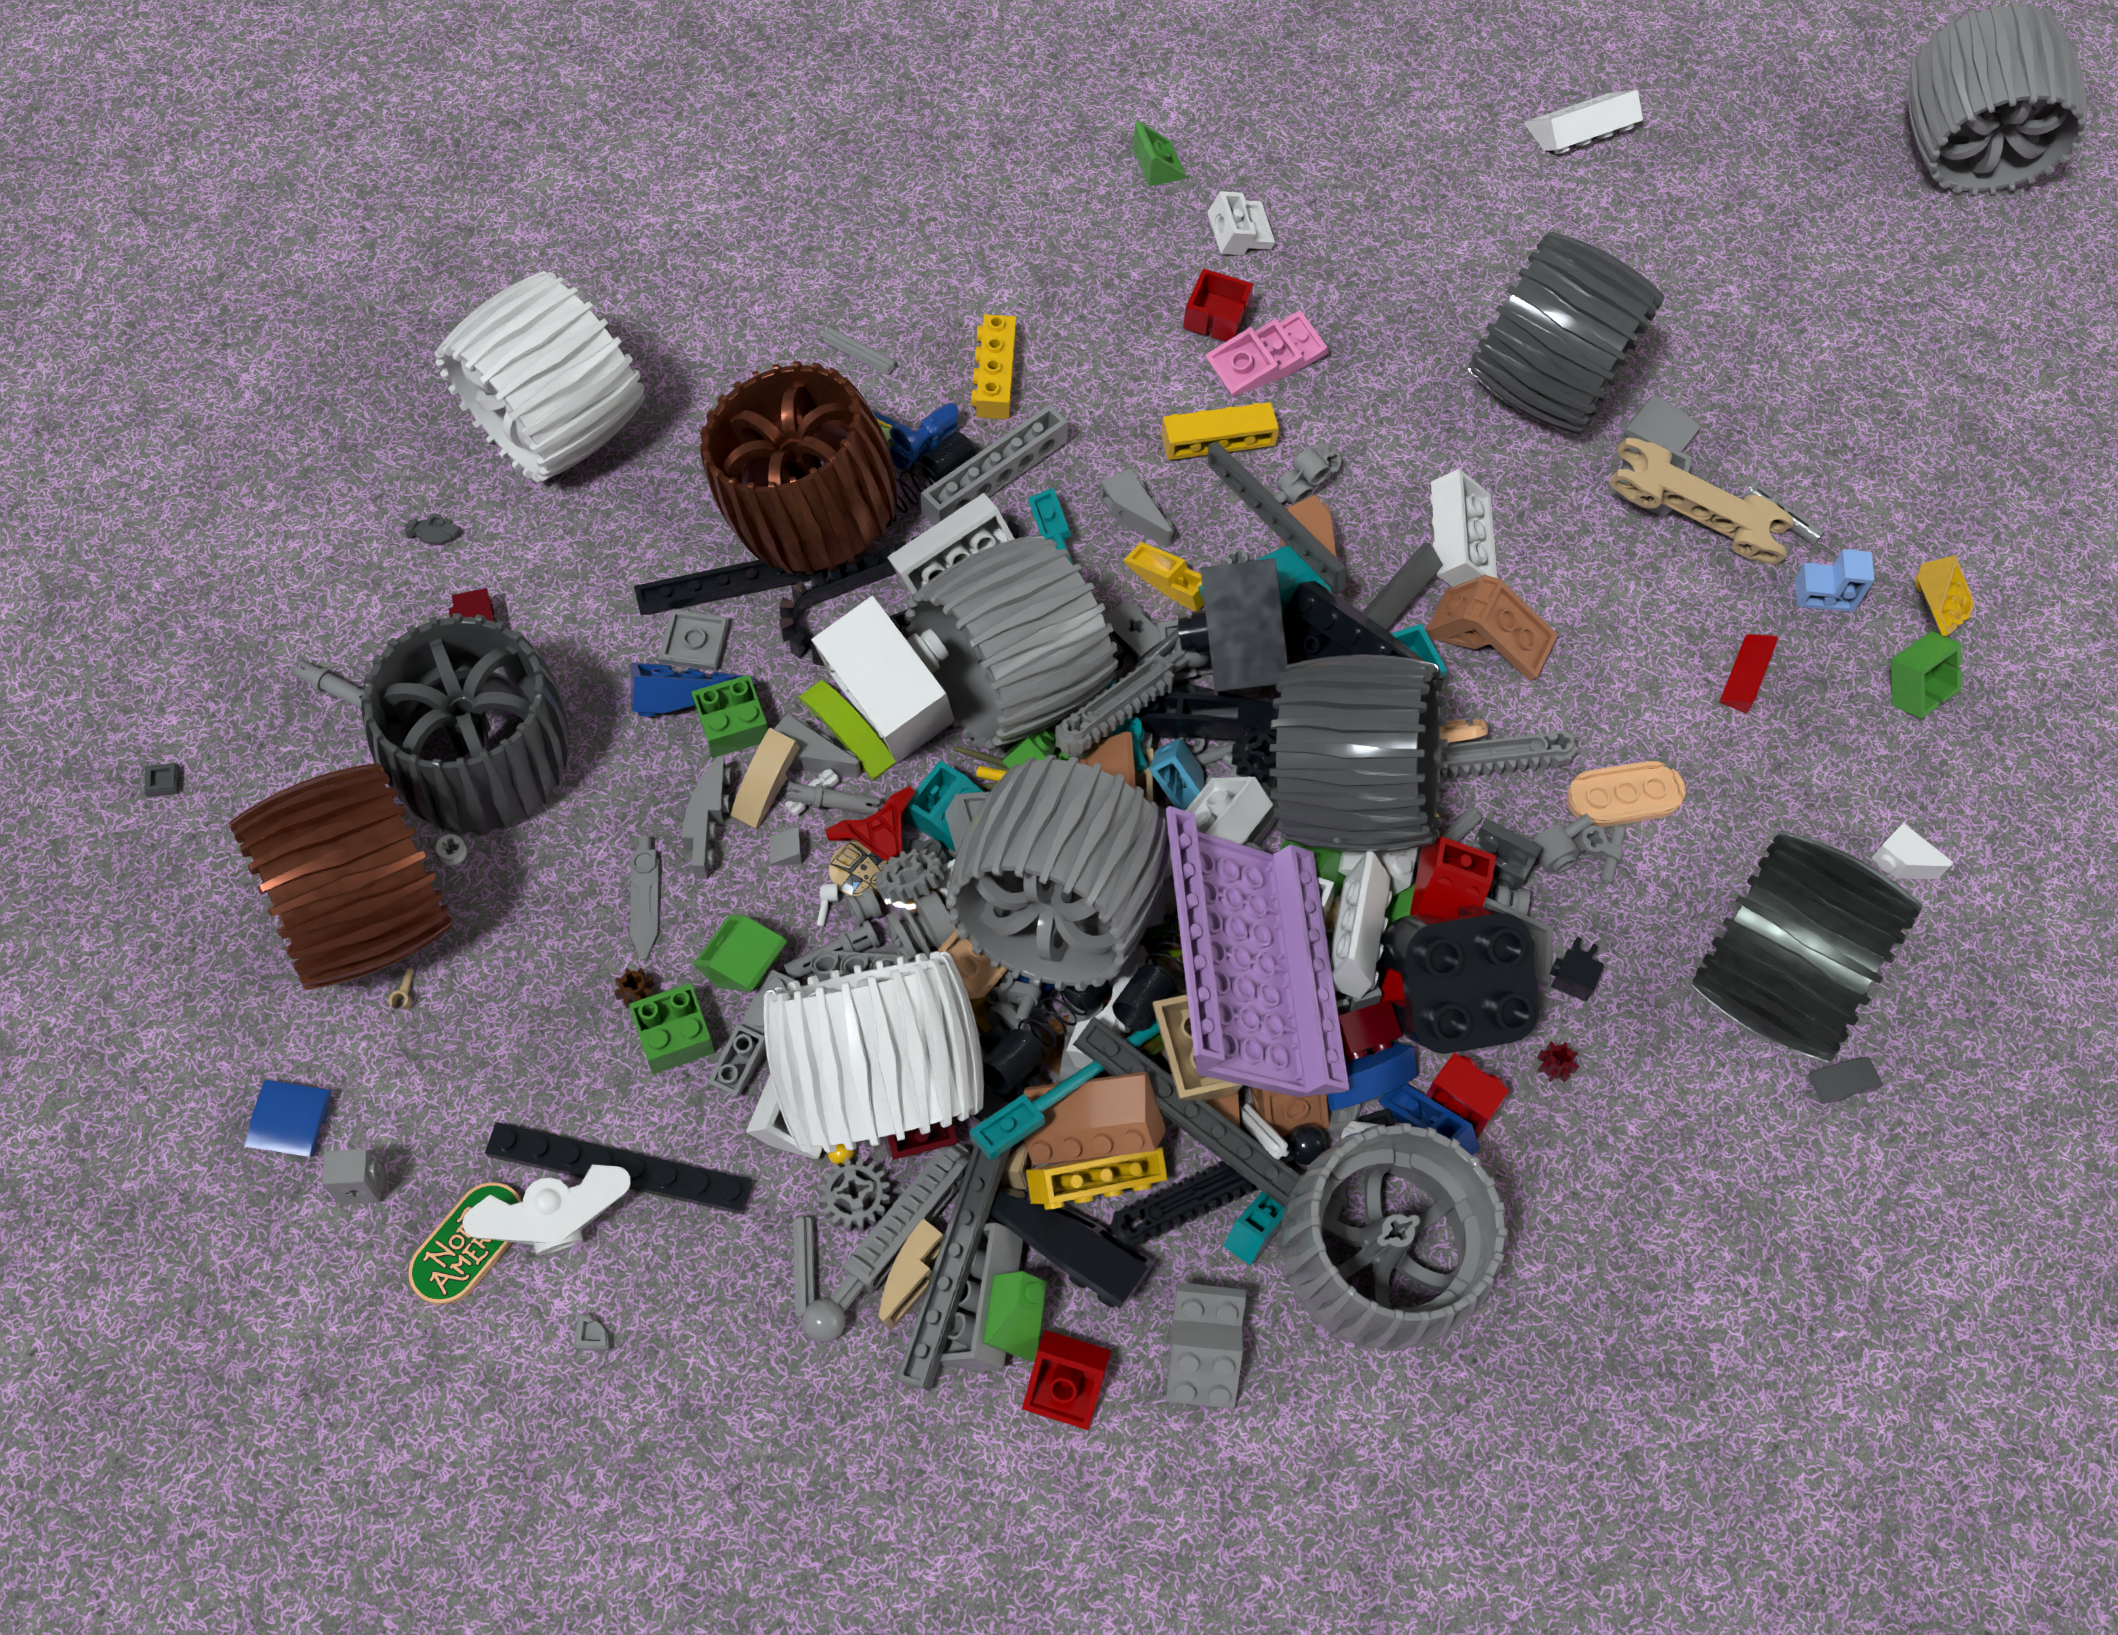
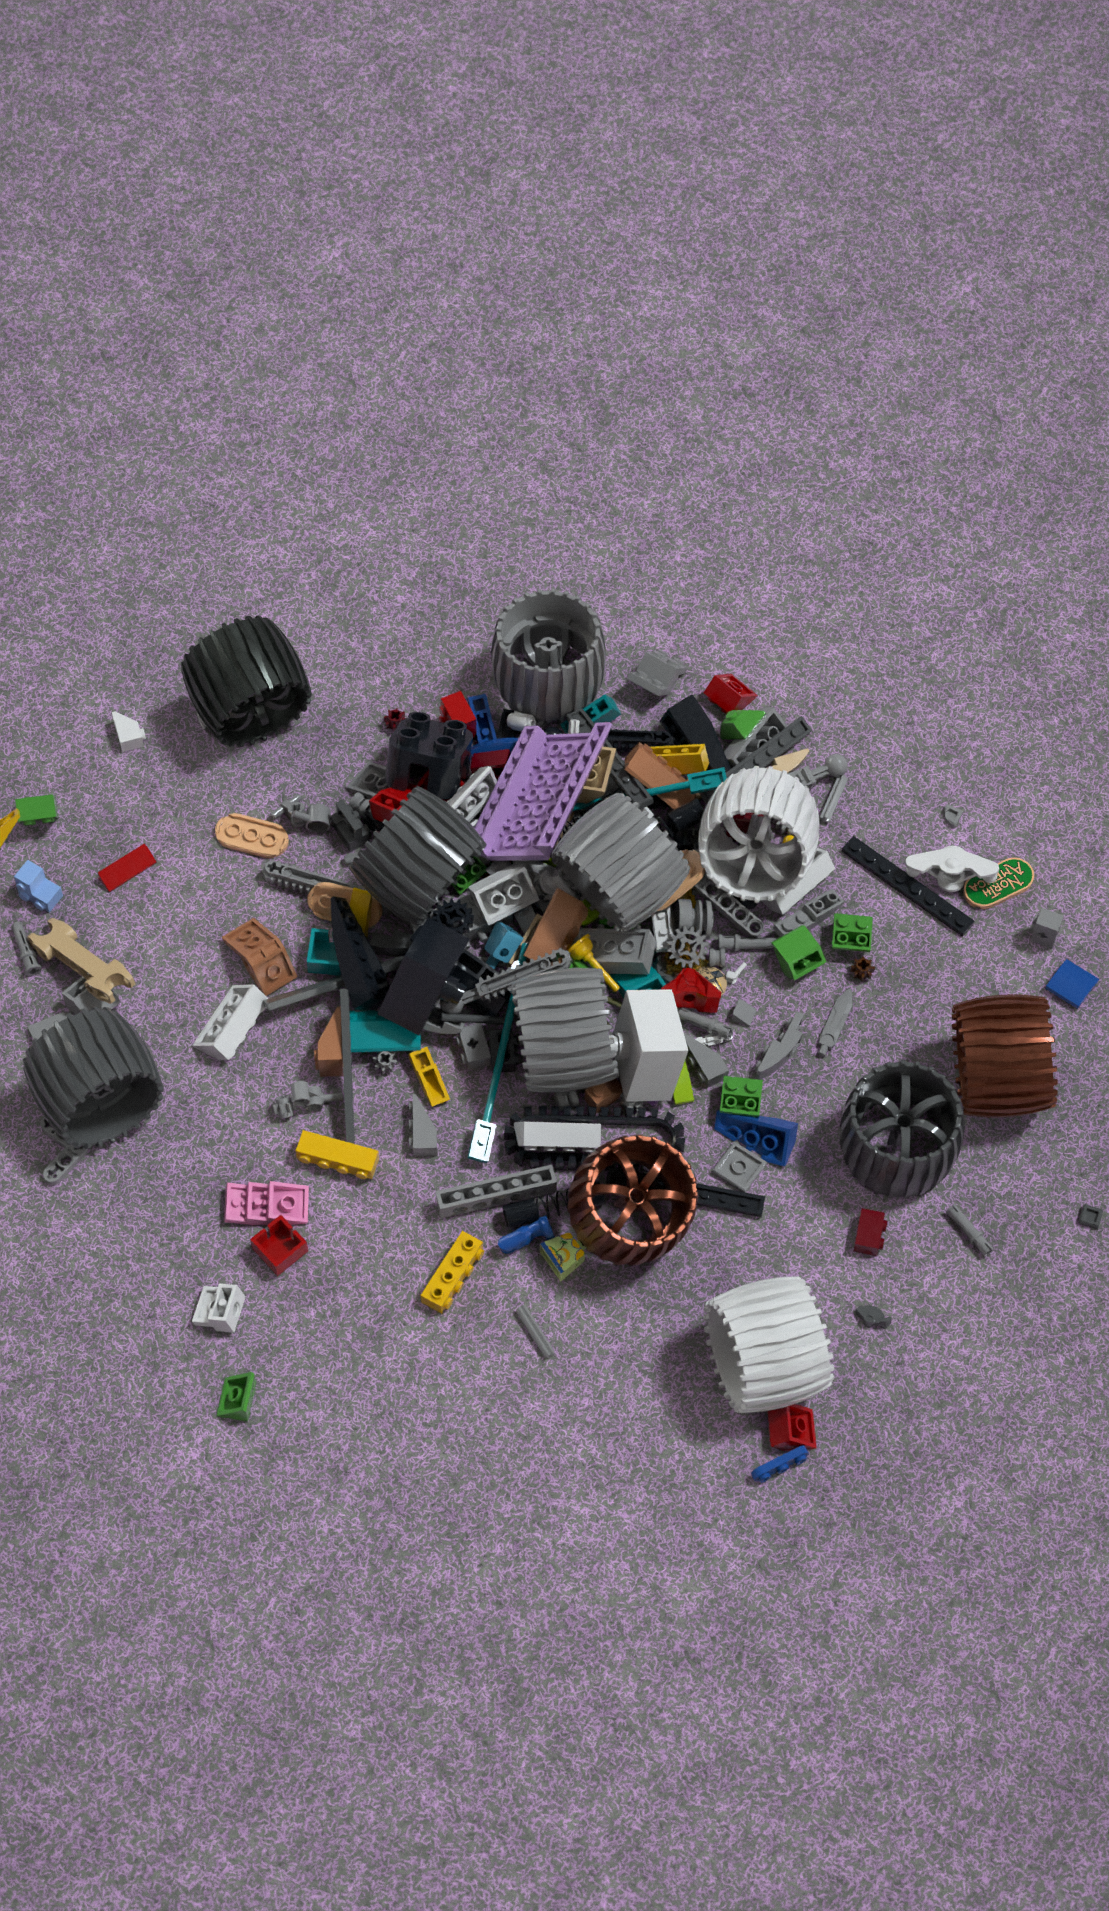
camera: 150 degrees left, 0 degrees up
tan slope [730,727,800,829] -> none
black brick [1549,937,1604,1002] -> none

